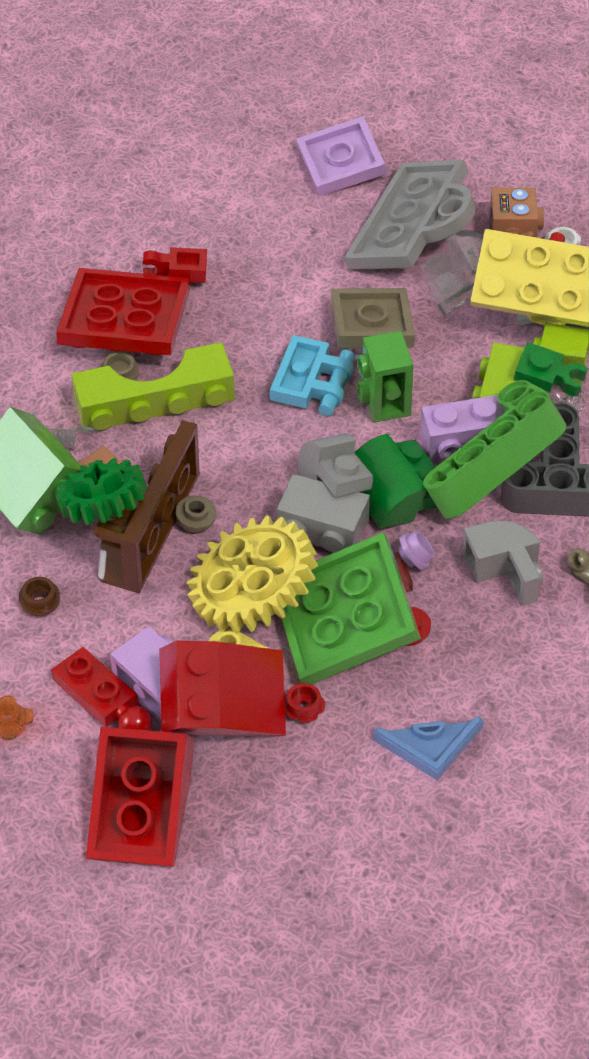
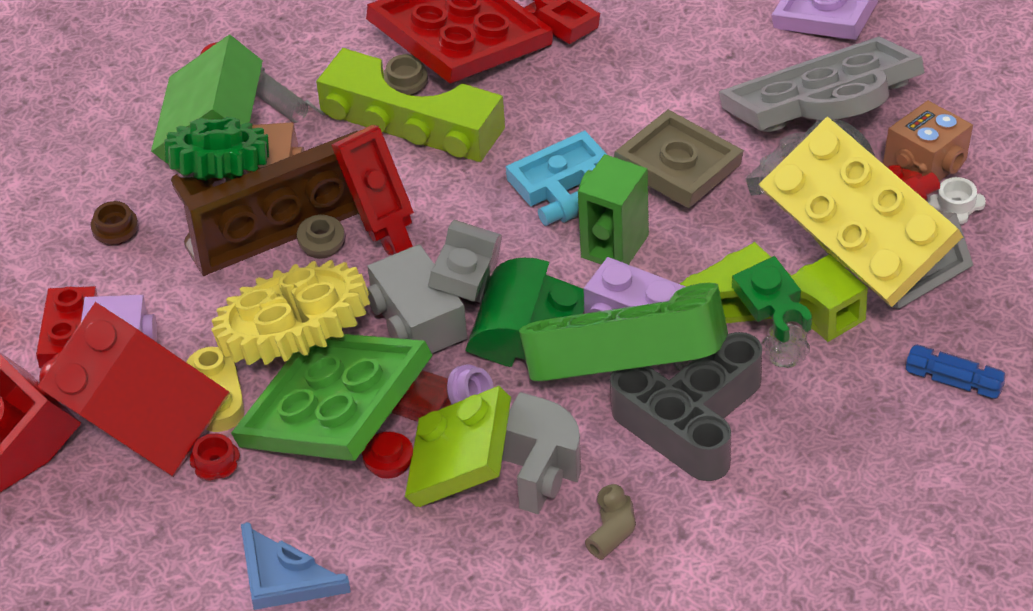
camera: 45 degrees right, 5 degrees down
none -> red hinge [331,125,414,256]
none -> lime plate [405,386,511,507]

